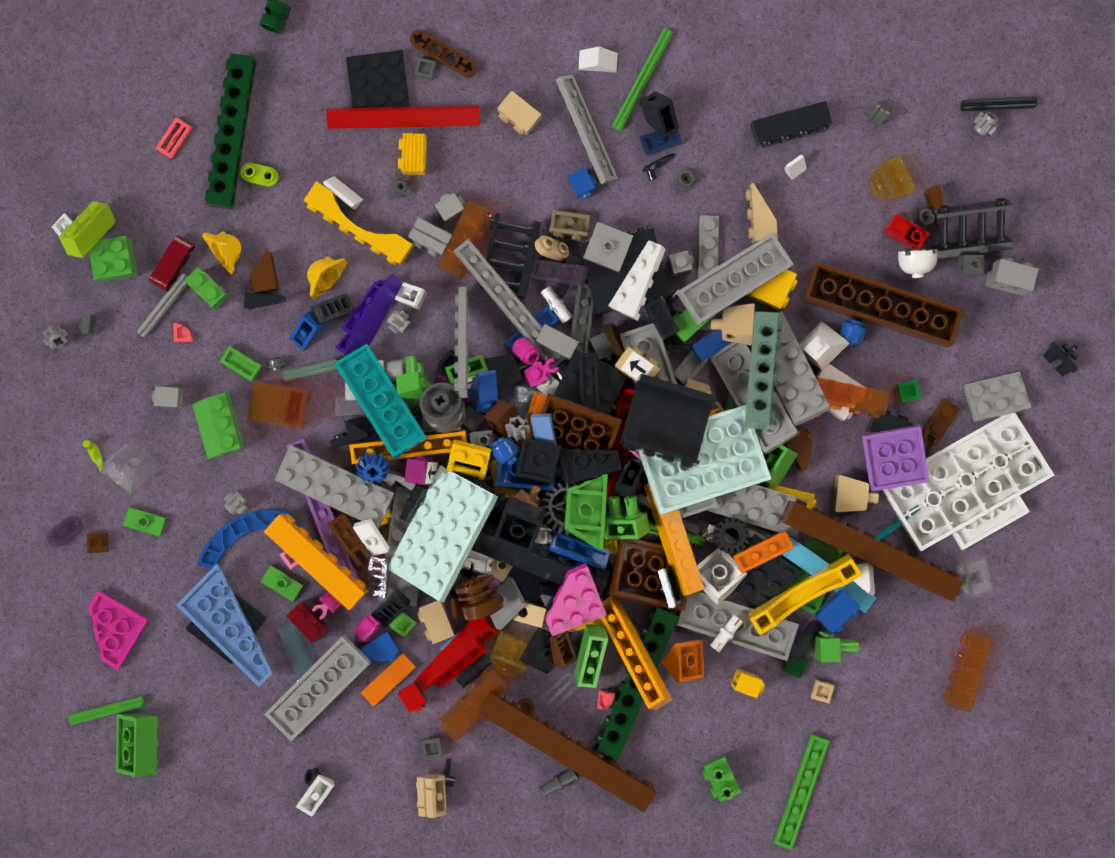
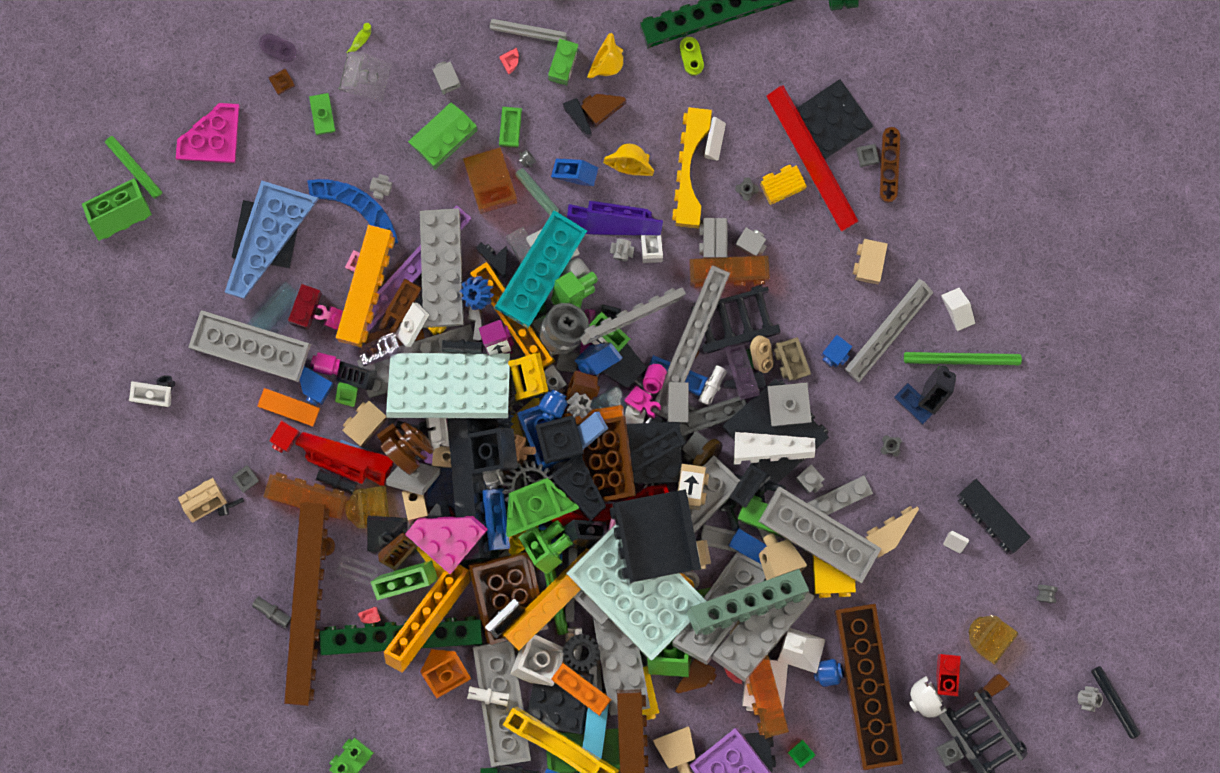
camera: 60 degrees right, 5 degrees down
dark red beam [149,235,195,292] -> none
bright green plate [260,565,304,602] -> none
black slope [311,294,354,324] -> none
black bar [642,153,675,181] -> none
yellow brick [731,668,765,698] -> none
dark grey plate [916,208,936,227] -> none

